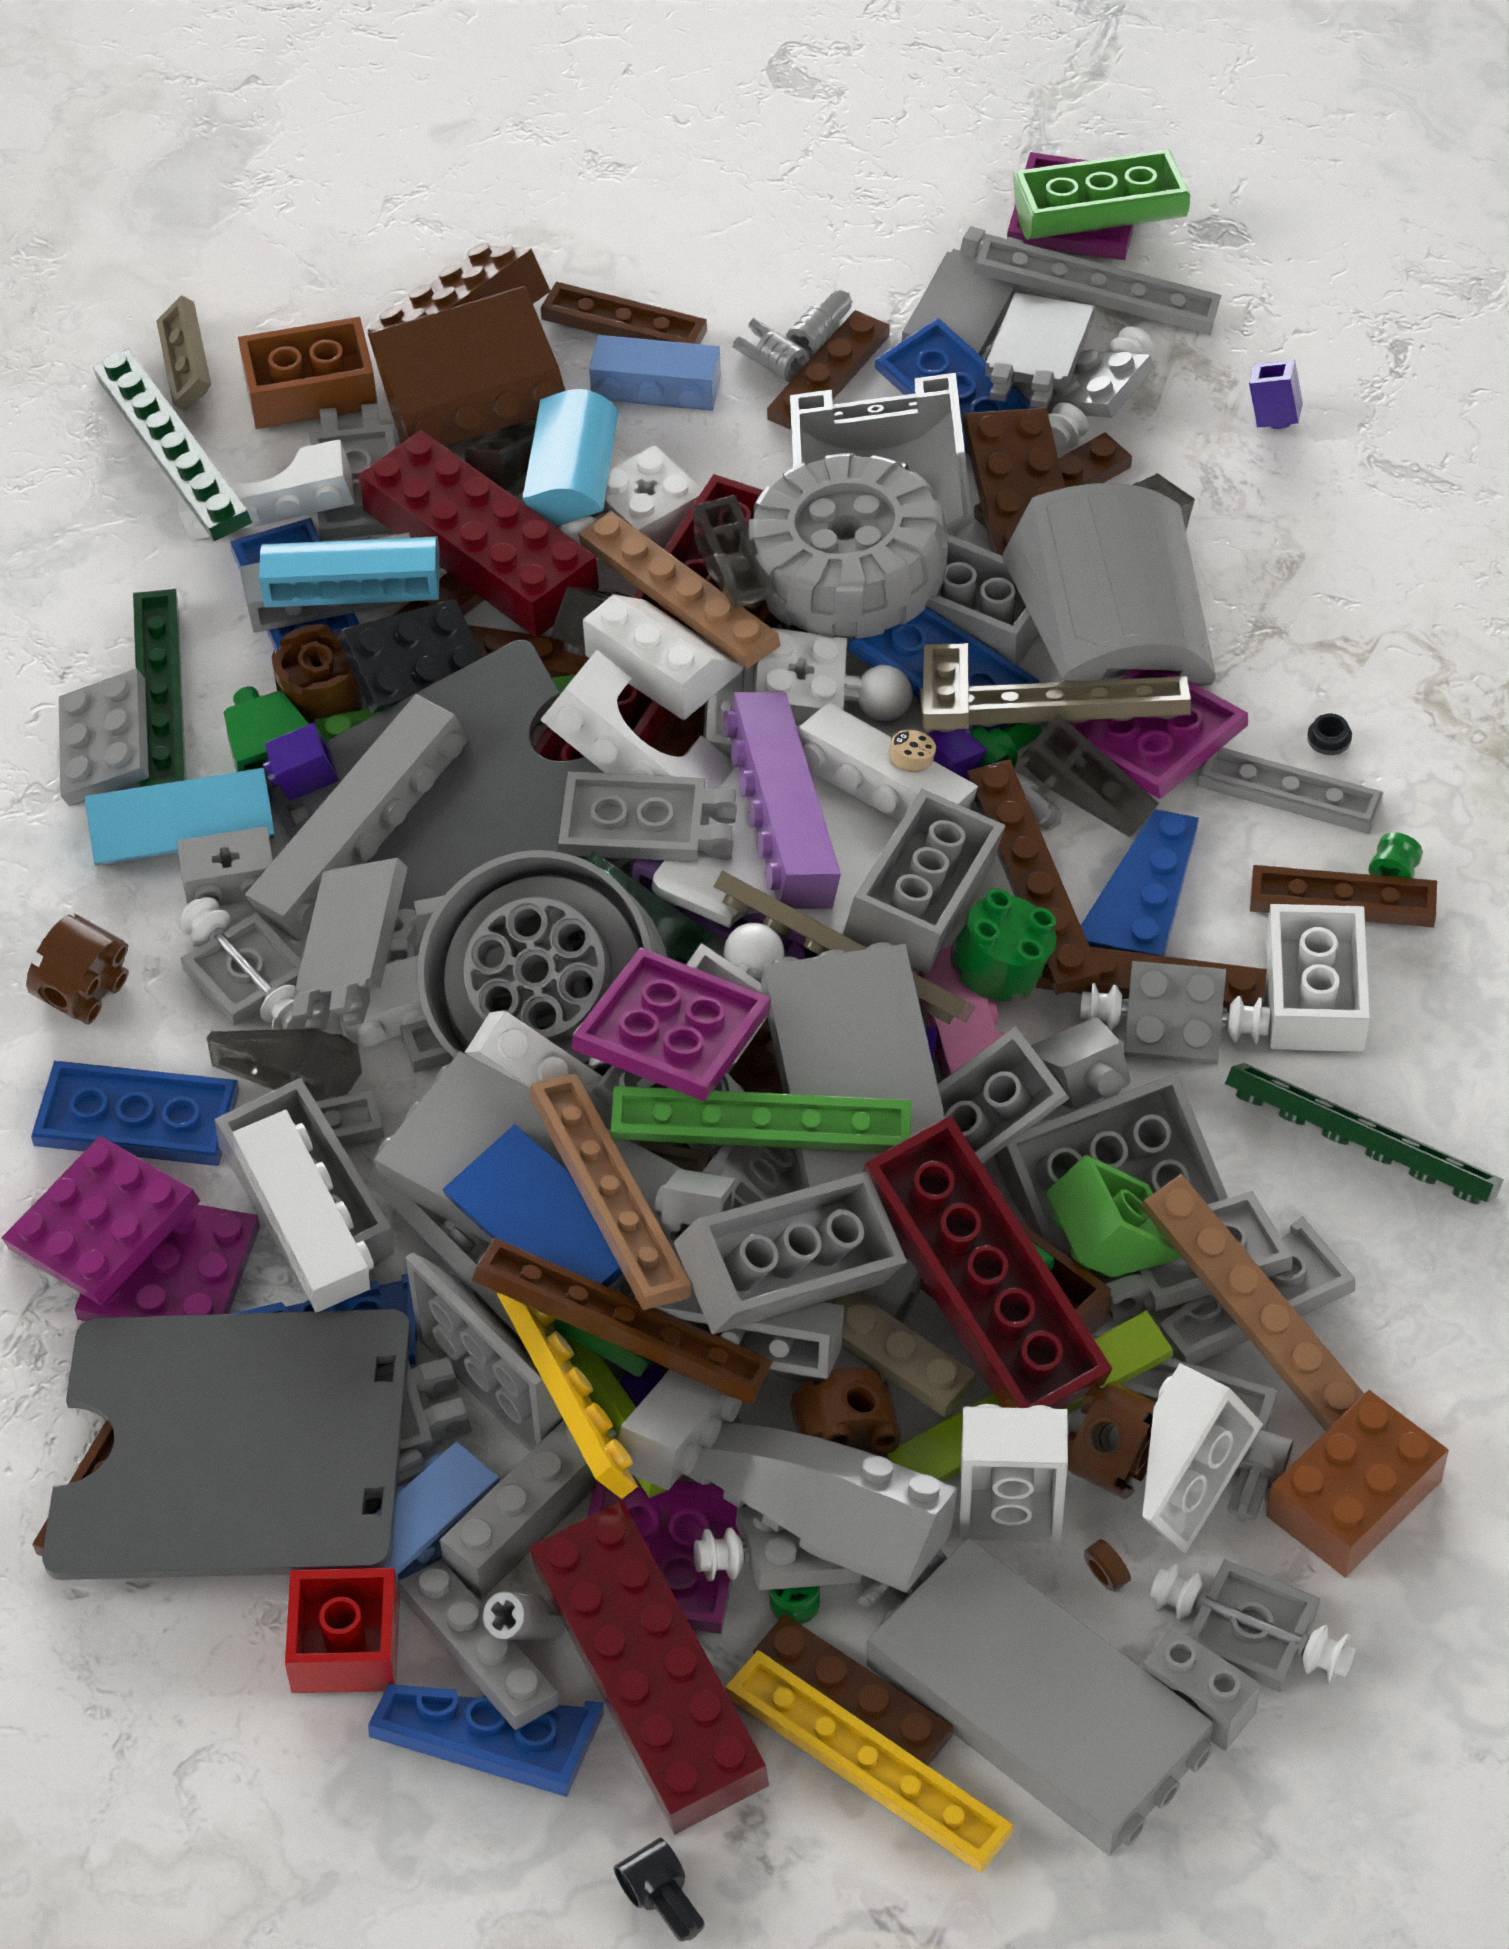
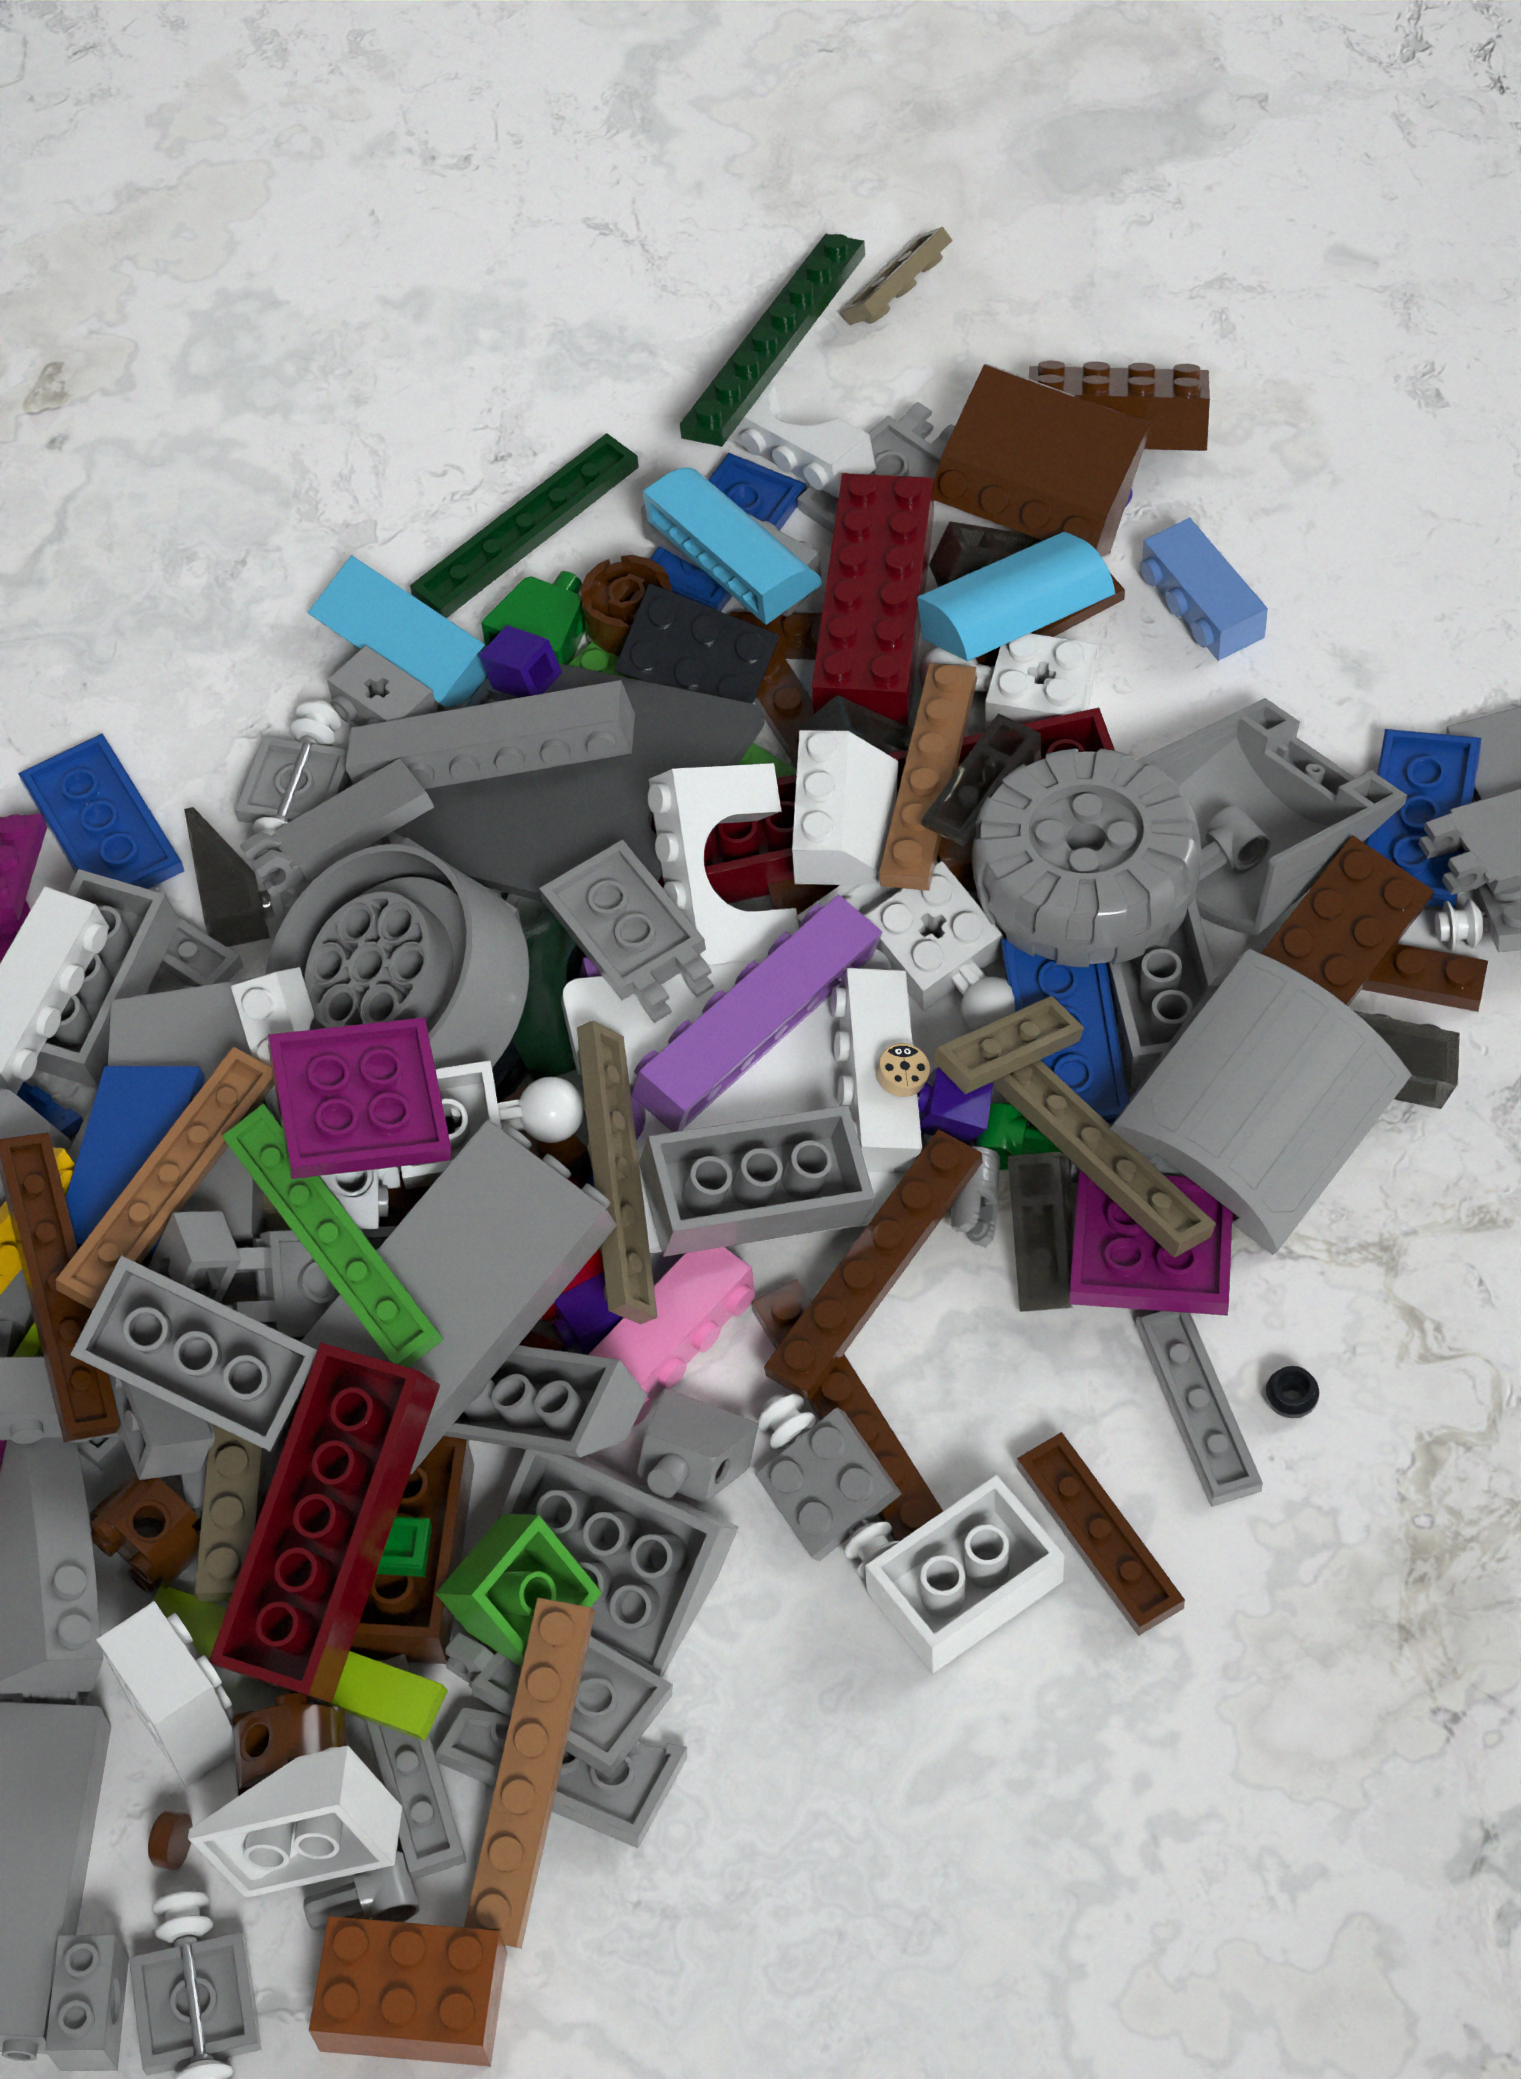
camera: 55 degrees right, 5 degrees up
reddish brown brick [26,913,129,1025] -> none
light grey plate [59,668,149,806] -> none
dark orange brick [238,316,377,429] -> none
reddish brown plate [541,281,707,344] -> none
light grey hinge [732,318,809,382] -> none
reddish brown plate [767,310,890,430] -> none
light grey hinge [786,290,853,358] -> none
green brick [950,889,1056,1002] -> none
blue wing [1081,809,1199,956] -> none
dark green plate [1225,1063,1504,1205] -> none
green wheel [1368,832,1423,878] -> none

